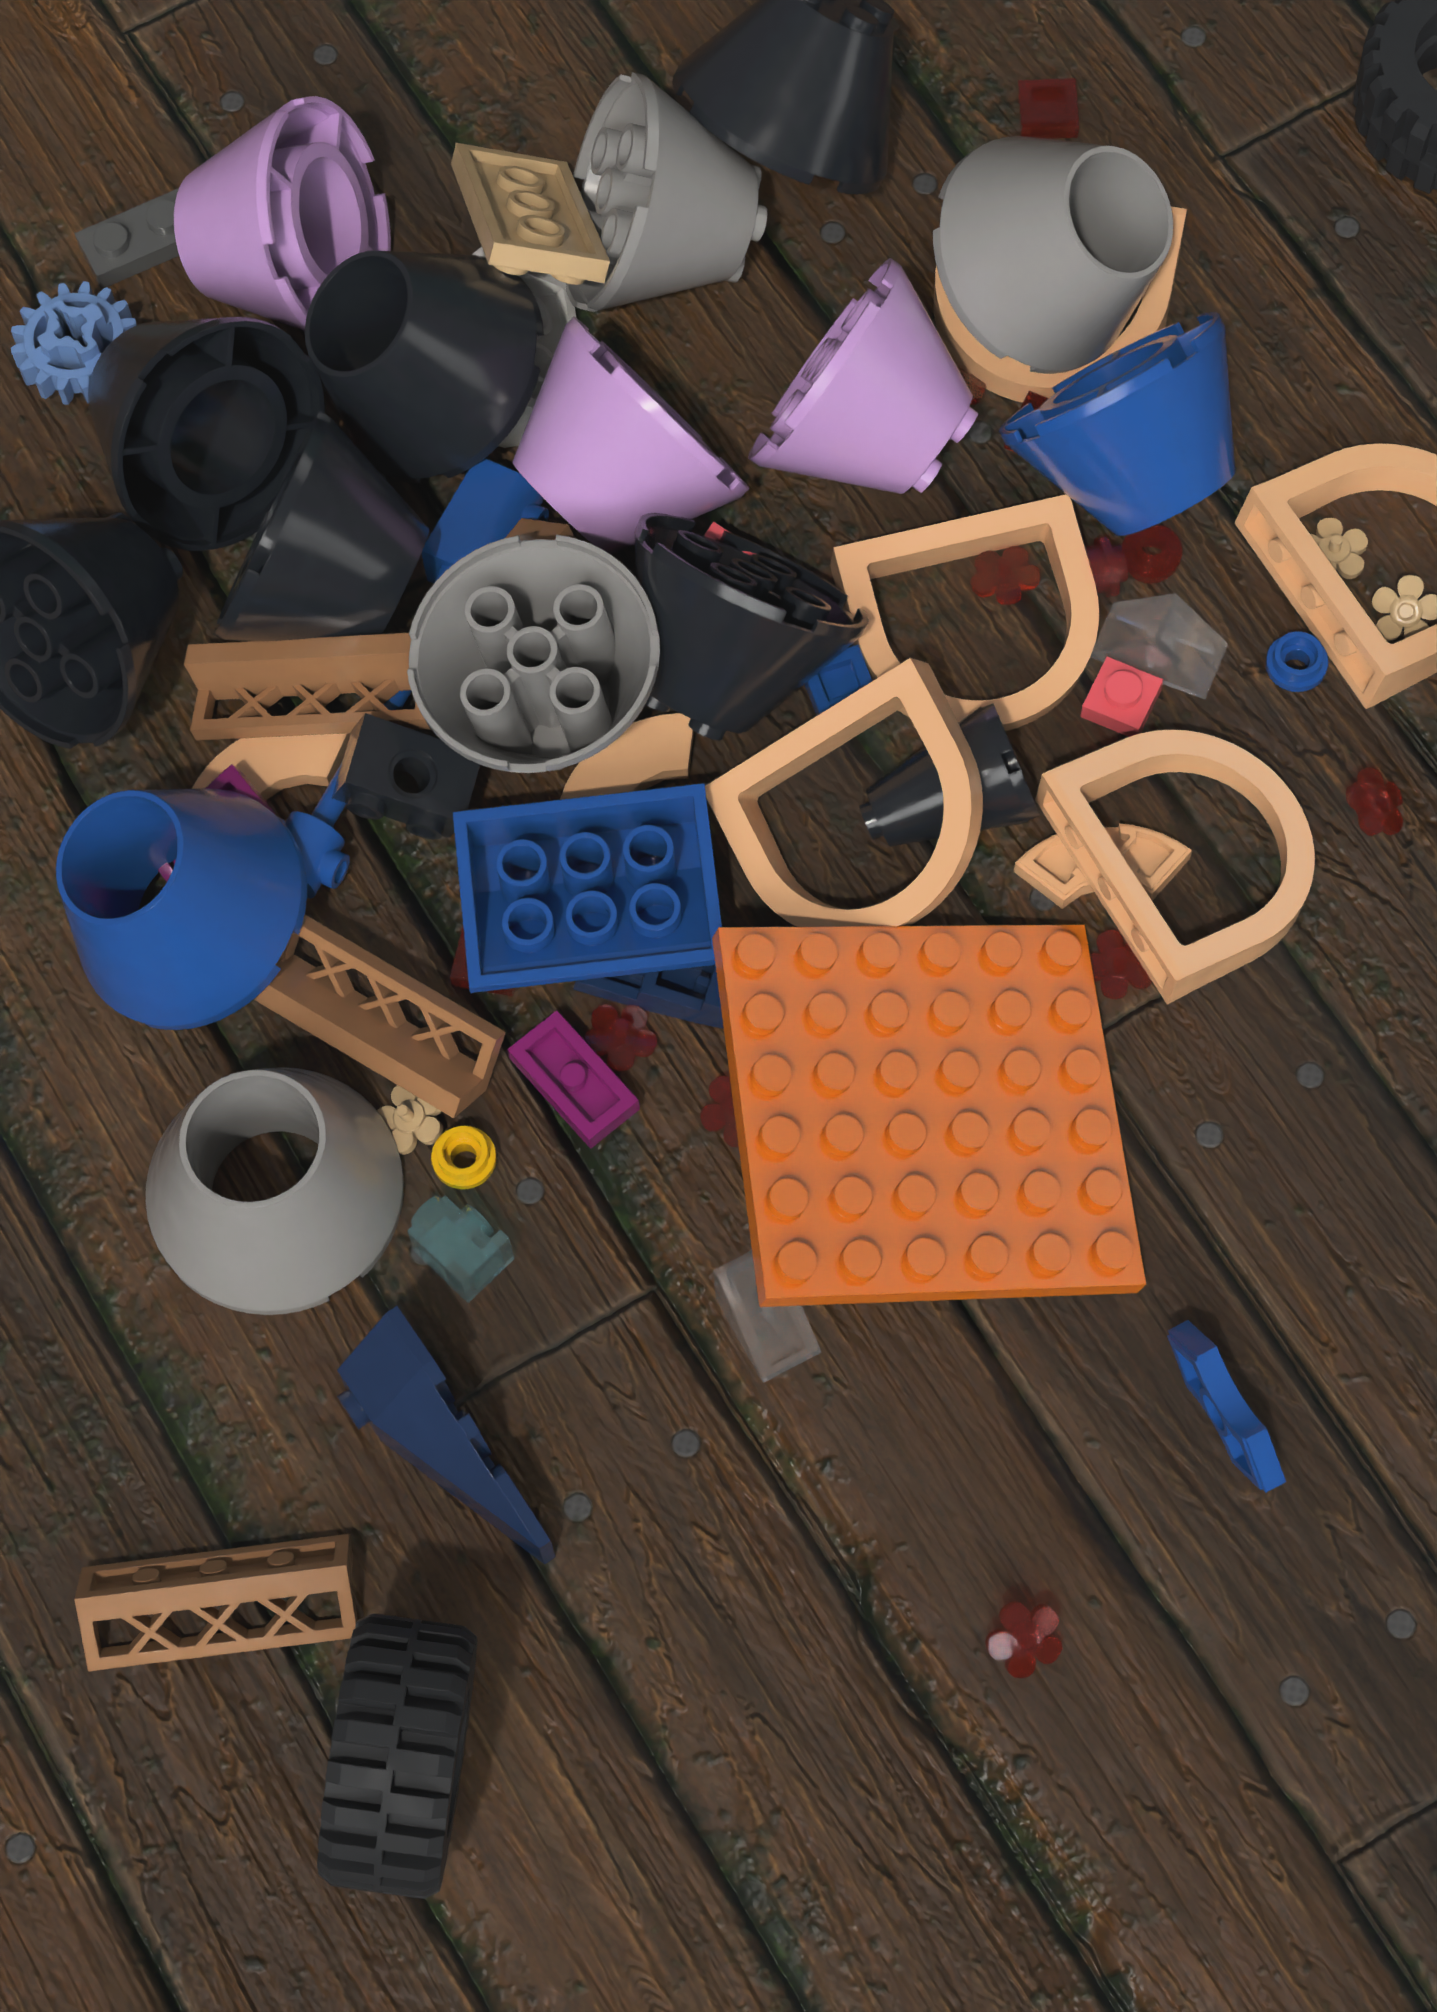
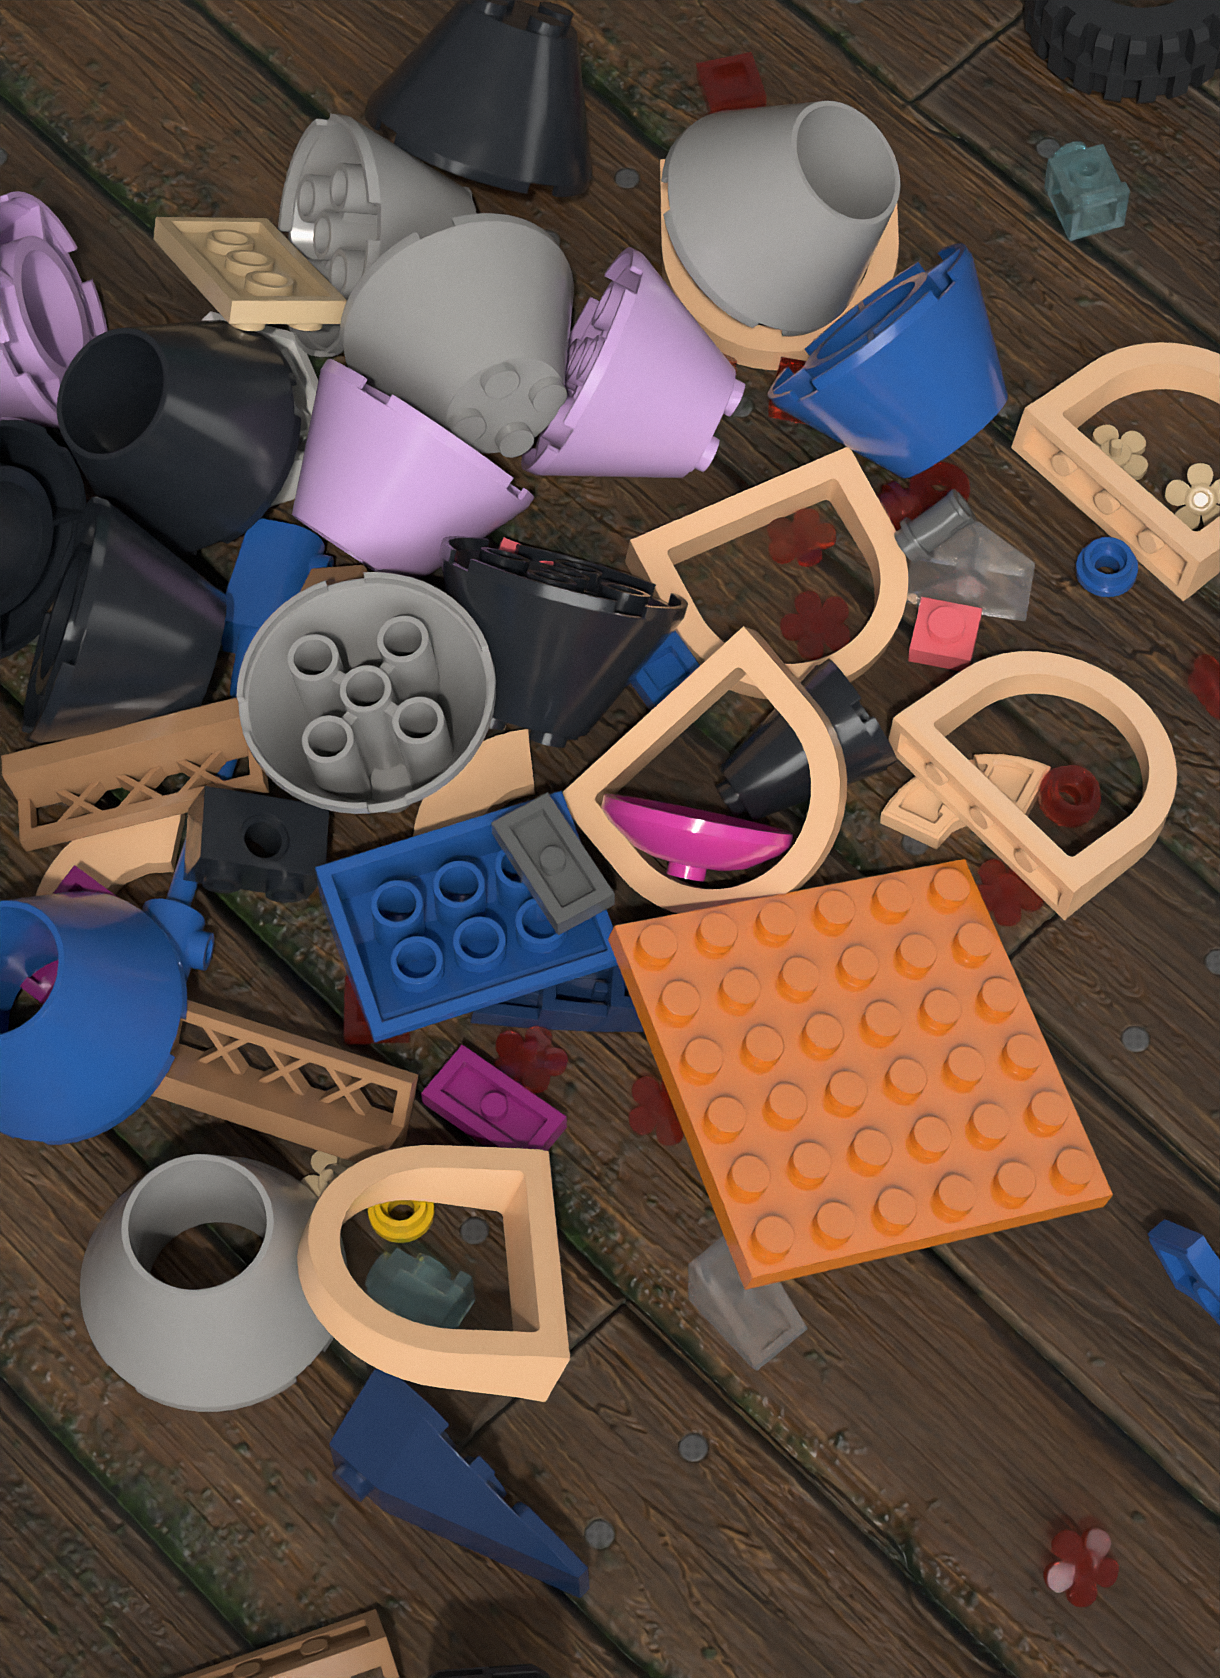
camera: 15 degrees left, 5 degrees down
none -> light nougat window [297,1145,570,1402]
none -> light grey cone [340,213,574,458]
none -> dark grey plate [491,792,615,935]
none -> dark pink dish [601,794,793,881]
none -> clear red plant [780,591,851,660]
none -> dark grey pin [894,489,977,563]
none -> clear red plate [1037,765,1101,828]
none -> clear light blue brick [1044,141,1130,241]

